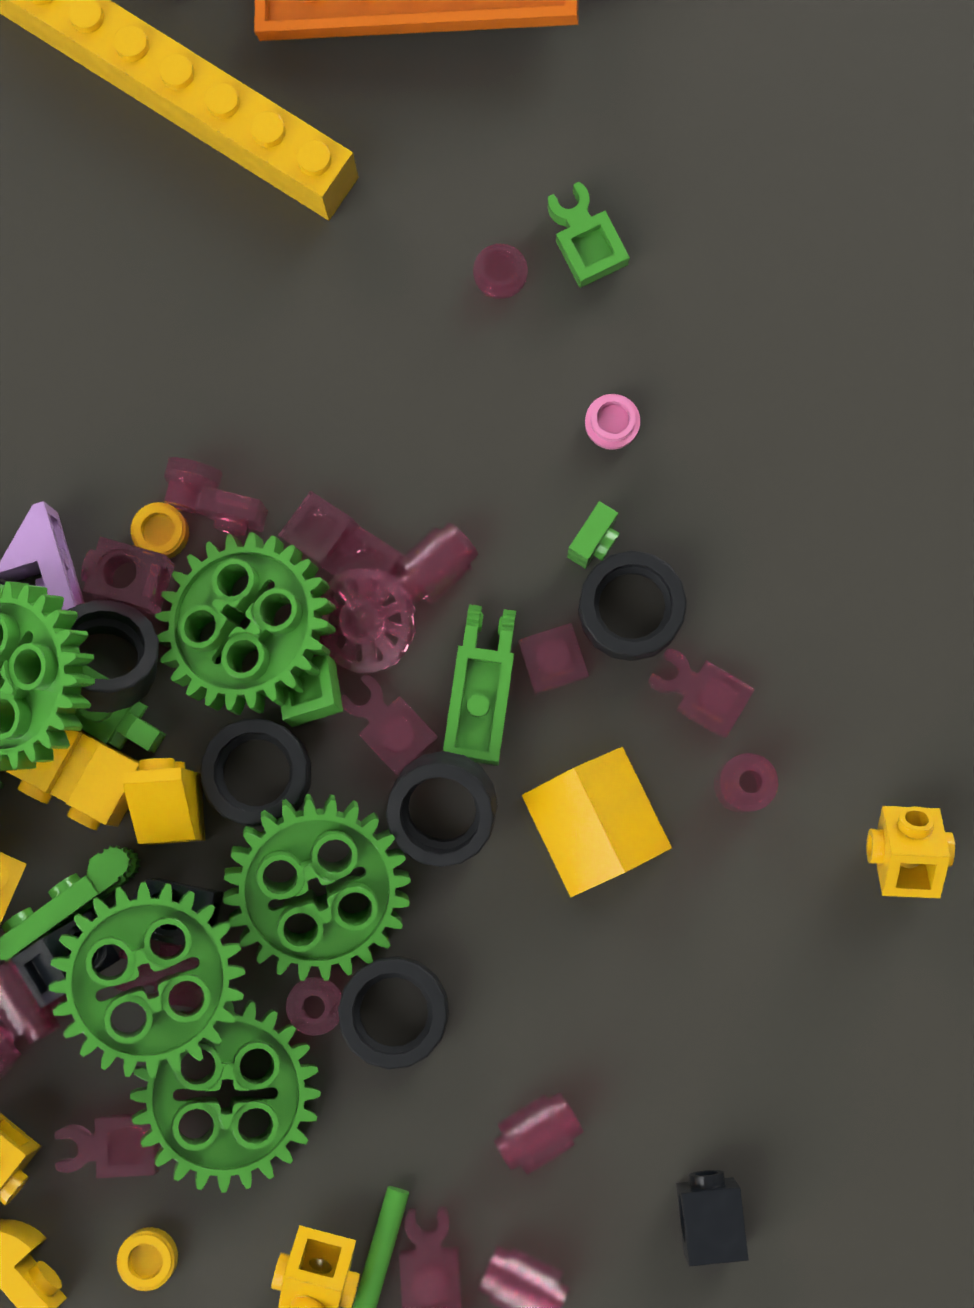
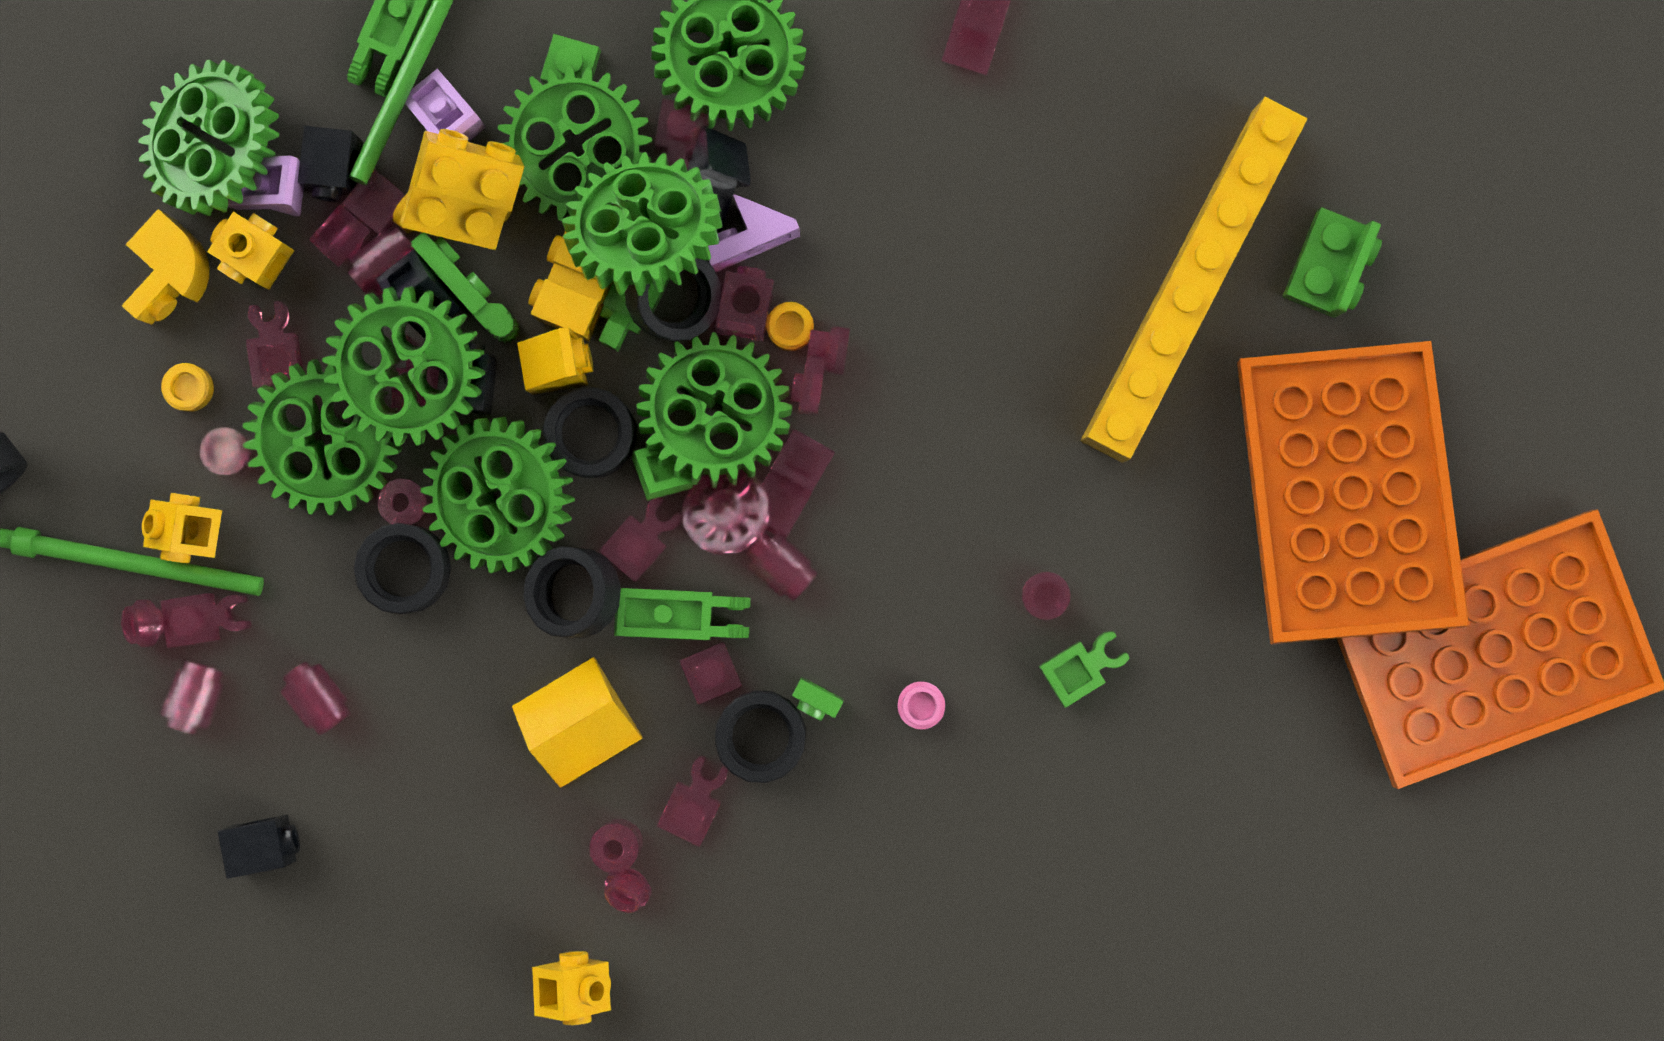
camera: 70 degrees right, 5 degrees up
none -> clear pink plate [200,427,249,475]
none -> clear pink plate [604,868,652,913]

